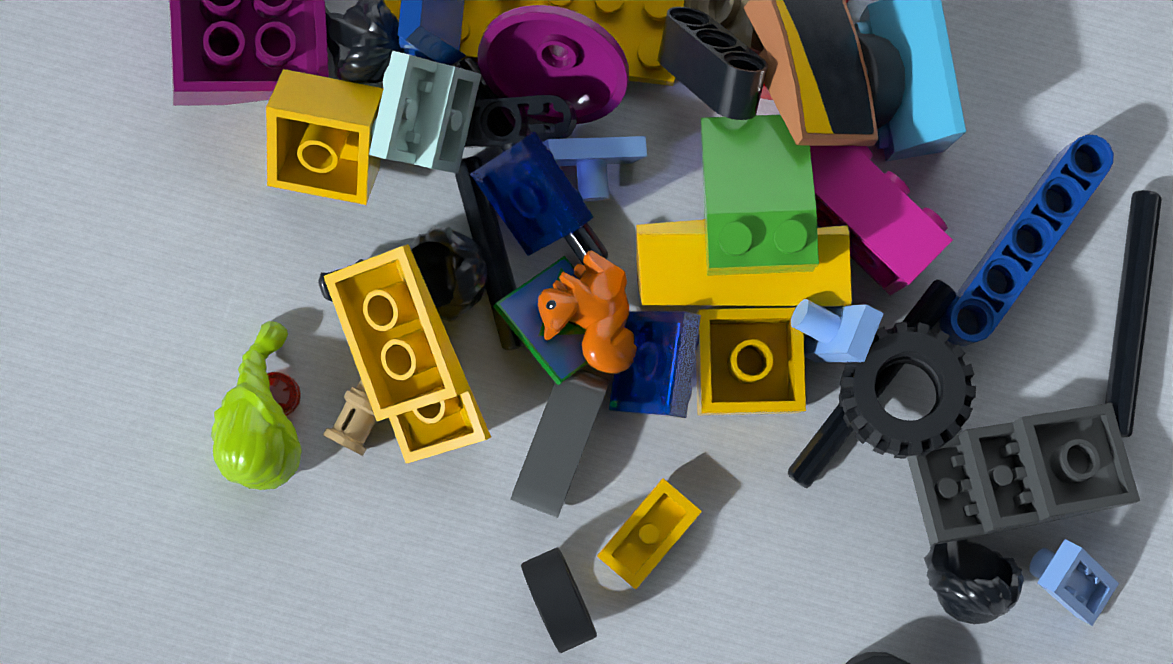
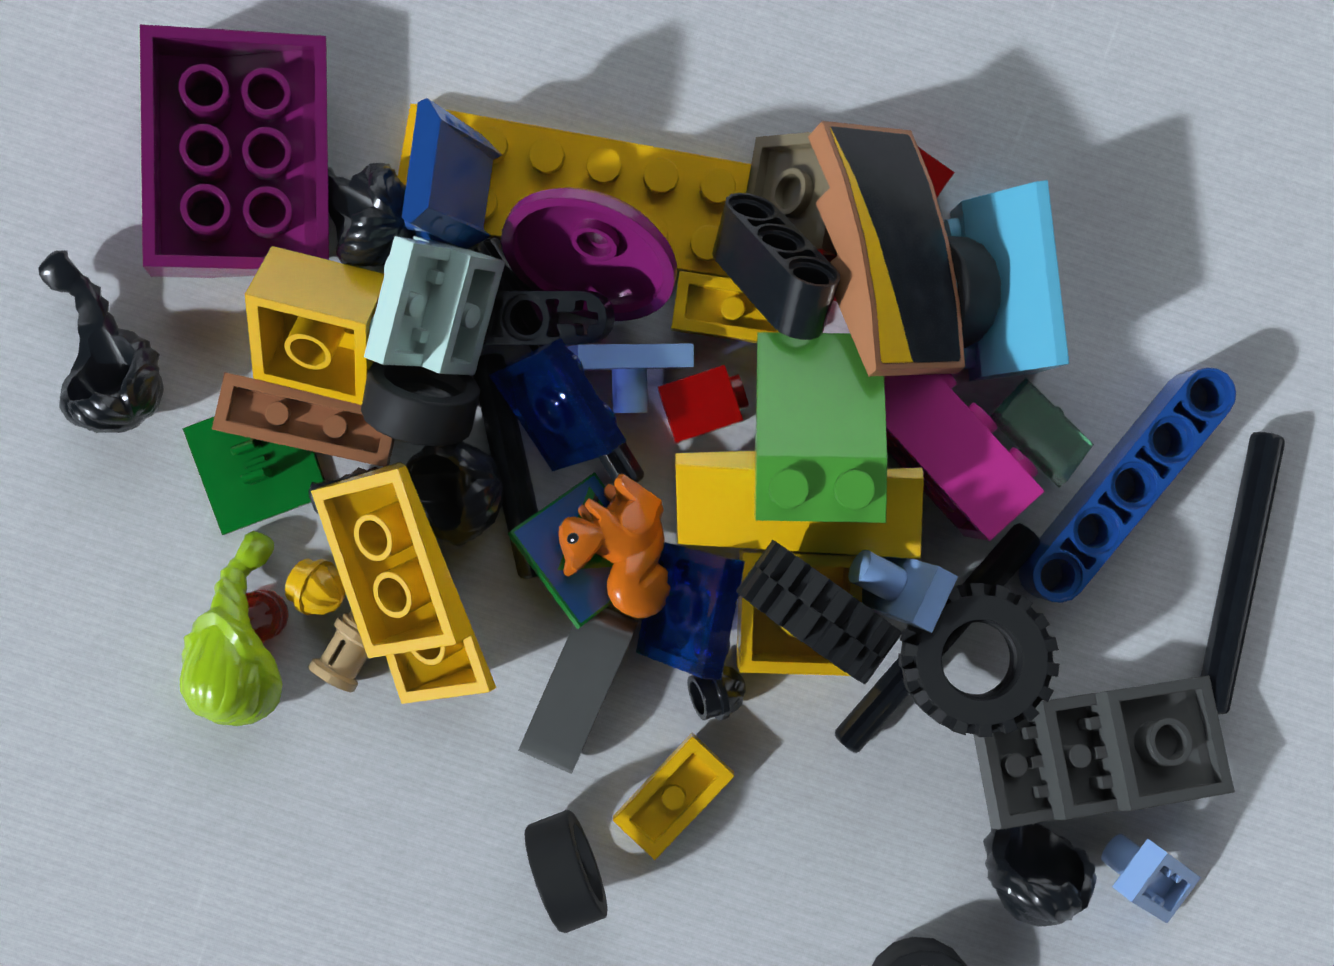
camera: 10 degrees right, 5 degrees up
none -> black hair [38,250,164,433]
none -> green piece [182,416,326,535]
none -> nougat plate [212,372,395,467]
none -> yellow plate [285,558,345,615]
none -> black tyre [361,362,481,446]
none -> red brick [657,364,749,444]
none -> yellow plate [671,271,780,343]
none -> black plate [687,663,746,721]
none -> black tyre [736,540,903,685]
none -> clear green piece [989,378,1094,488]

